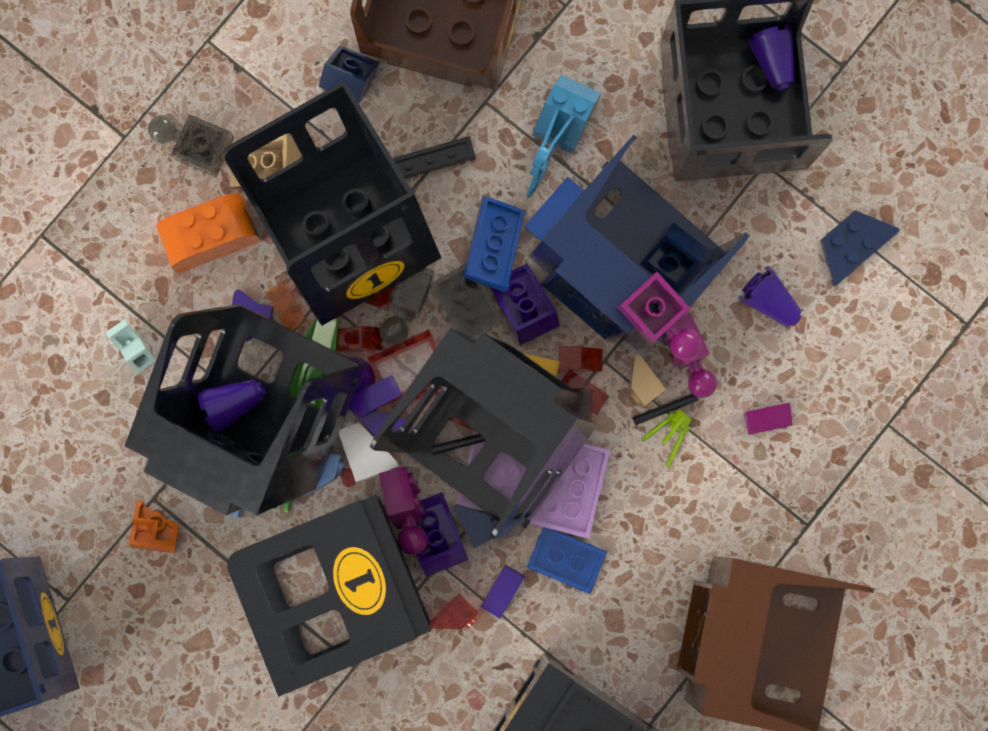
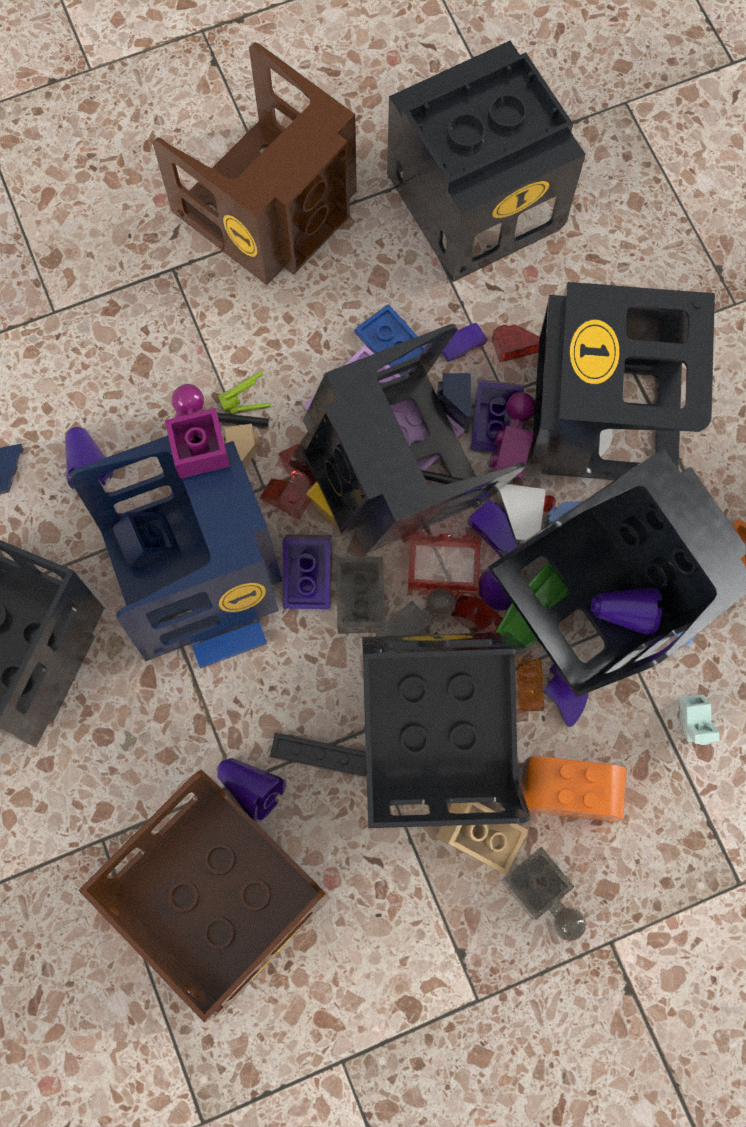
camera: 150 degrees left, 10 degrees down
dark blue slope [319,45,380,103] -> none
dark purple slope [351,375,403,418] -> none
blue tile [463,195,525,292] -> none
dark azure slope [526,75,601,197] -> none
magenta slope [743,403,793,435] -> none
none -> dark purple cone [217,758,286,821]

